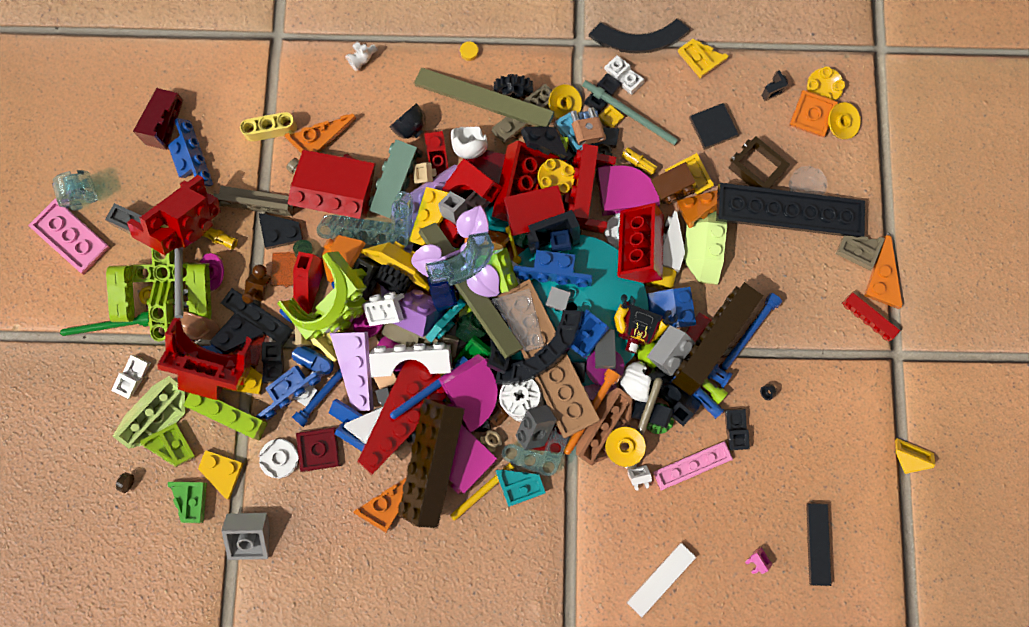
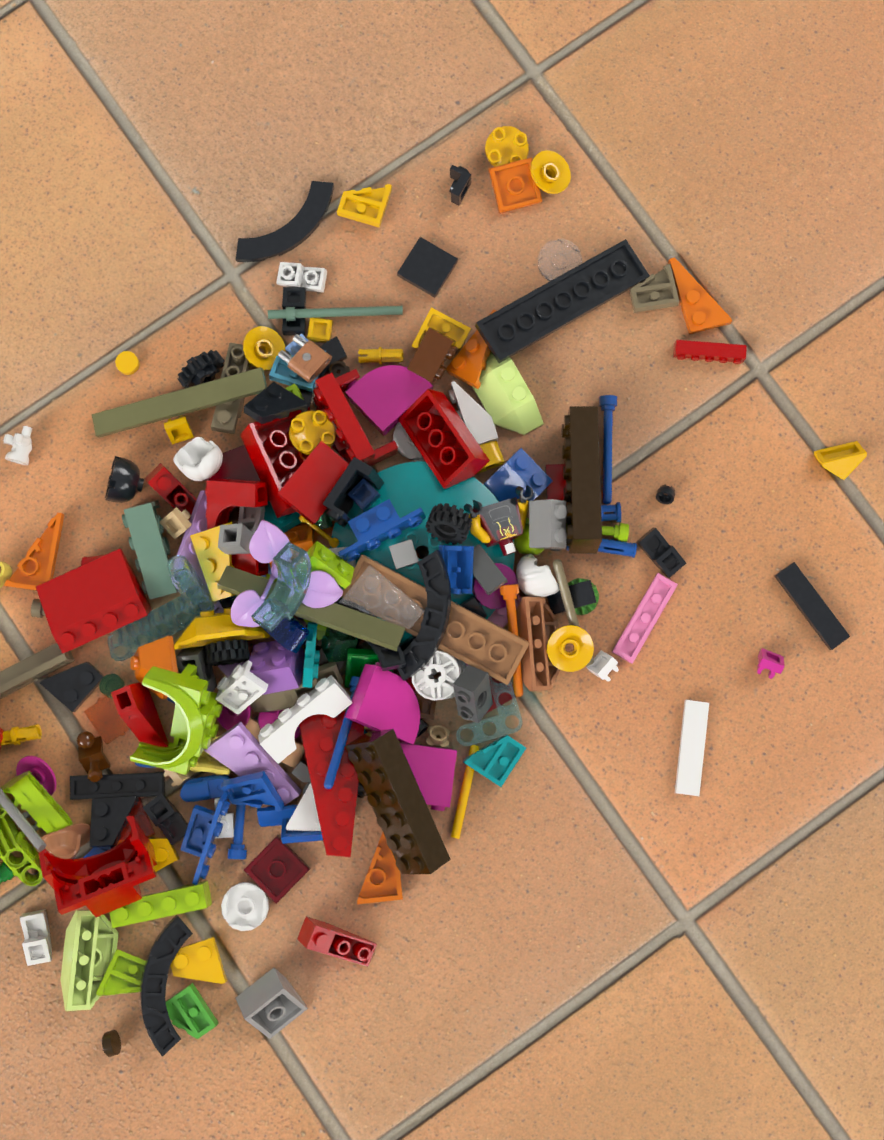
camera: 35 degrees left, 5 degrees up
black arch [648,367,701,426] -> none
dark brown window [728,136,790,189] -> none
none -> black tile [140,915,193,1057]
none -> yellow tile [164,415,194,445]
none -> blue wing [221,771,285,811]
none -> red slope [297,916,377,967]
none -> black tyre [425,503,472,545]

